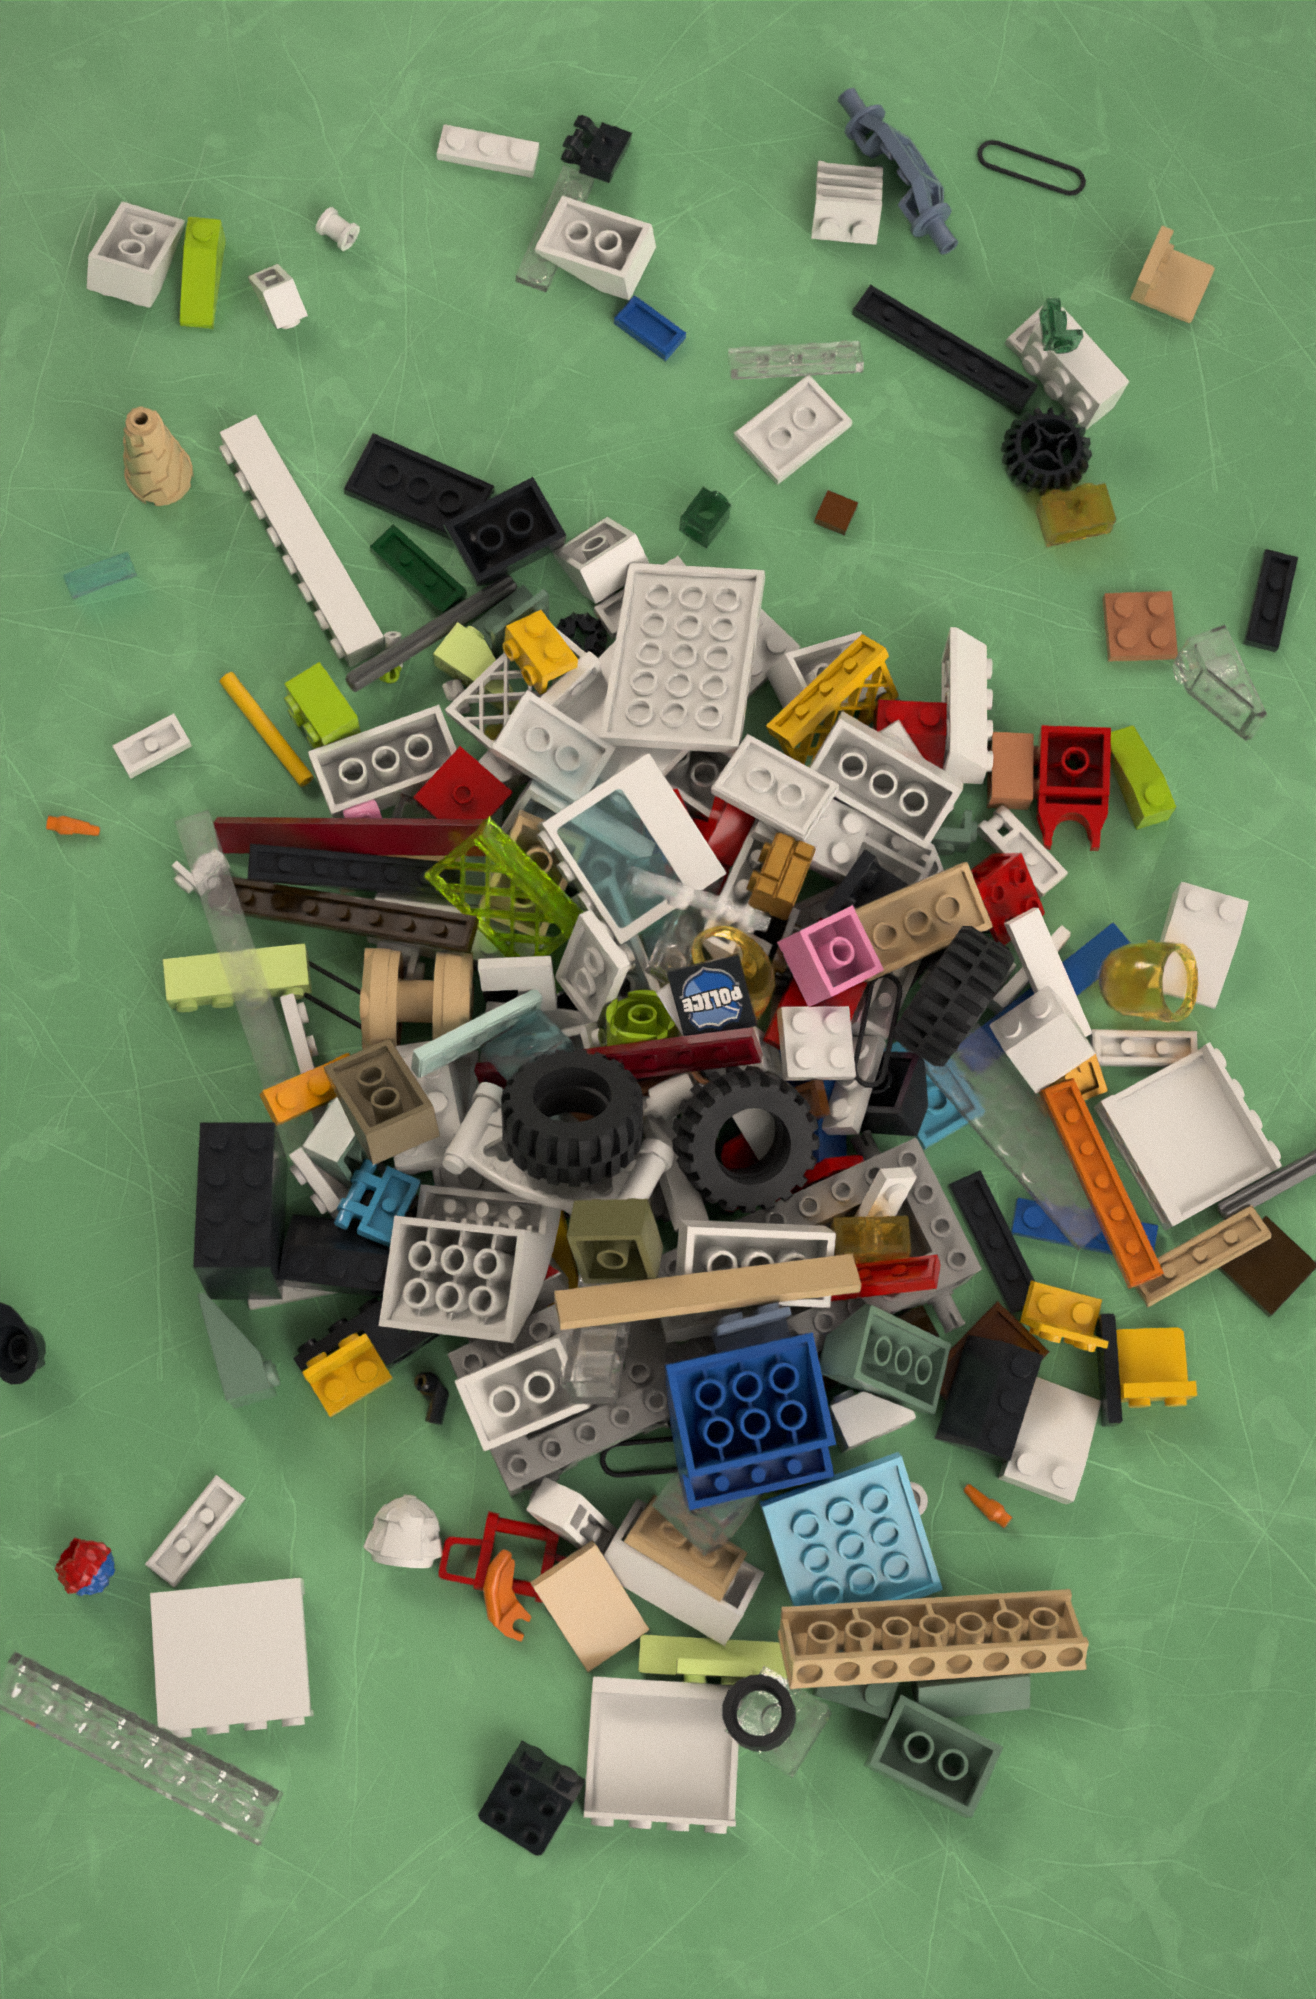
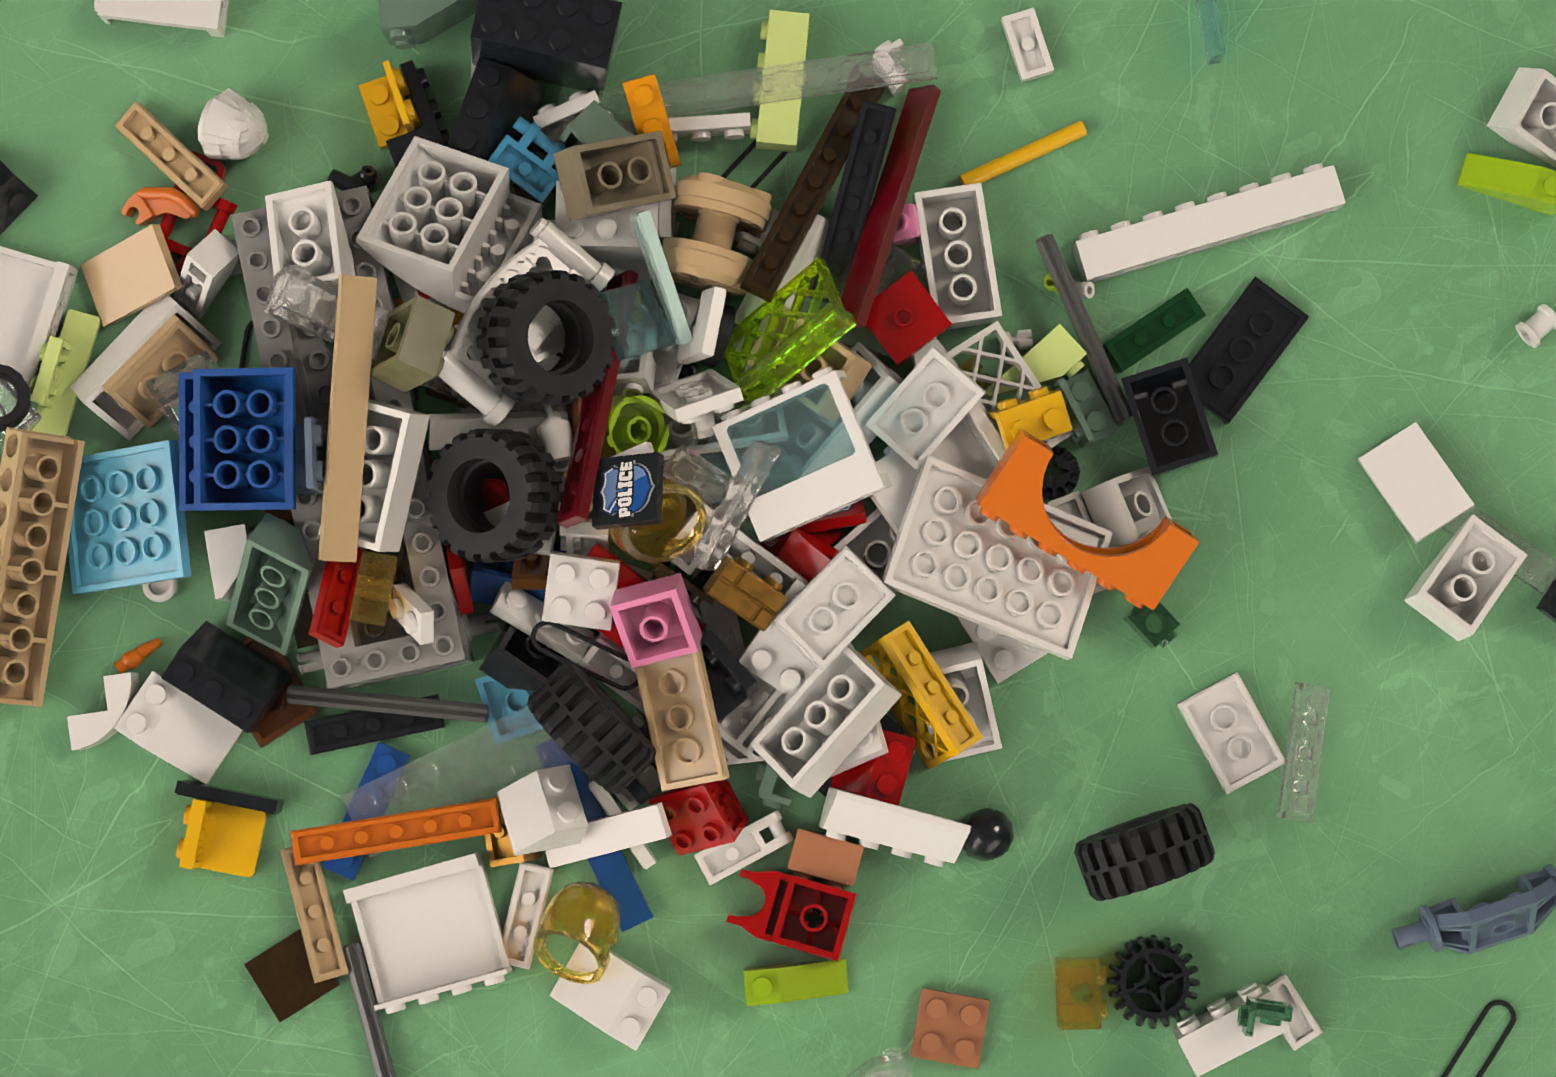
camera: 110 degrees right, 10 degrees up
tan cone [123,406,193,506] -> none
white slope [248,264,308,329] -> none
lime brick [284,662,361,750] -> none
blue tile [614,295,686,361] -> none
white plate [811,161,883,245] -> none
reddish brown tile [814,490,858,536] -> none
black tile [852,284,1038,415] -> none
yellow bracket [1020,1280,1109,1352] -> none
none -> white brick [67,672,139,751]
none -> tan tile [115,101,229,211]
none -> dark grey axle [286,685,489,723]
none -> black hair [962,808,1014,861]
none -> orange arch [976,428,1199,611]
none -> black tyre [1074,803,1215,901]
none -> white tile [1358,422,1475,543]

